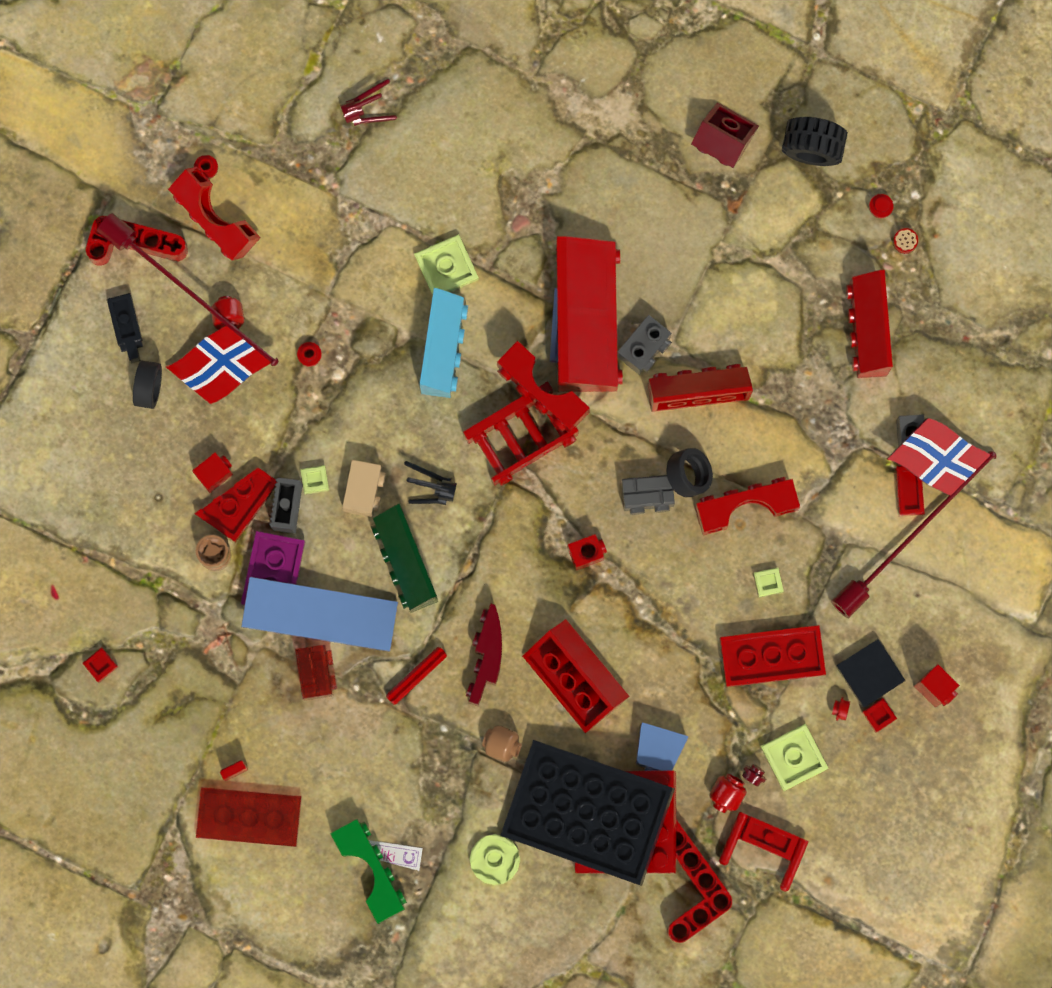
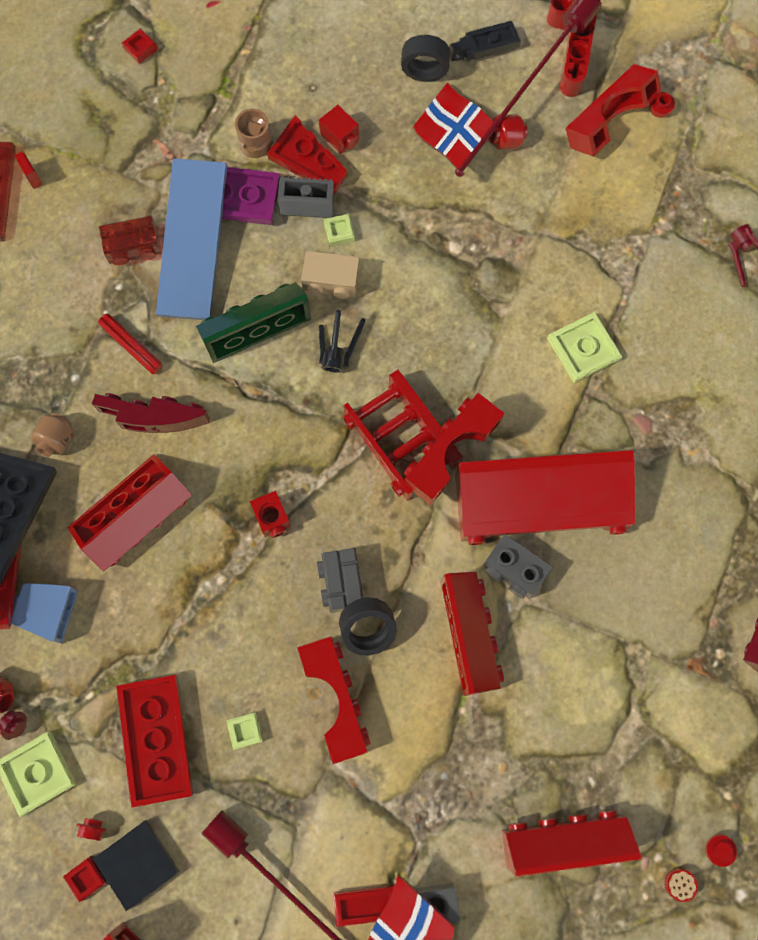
camera: 85 degrees right, 5 degrees down
red plate [297,342,322,367] -> none
medium azure slope [420,288,468,398] -> none

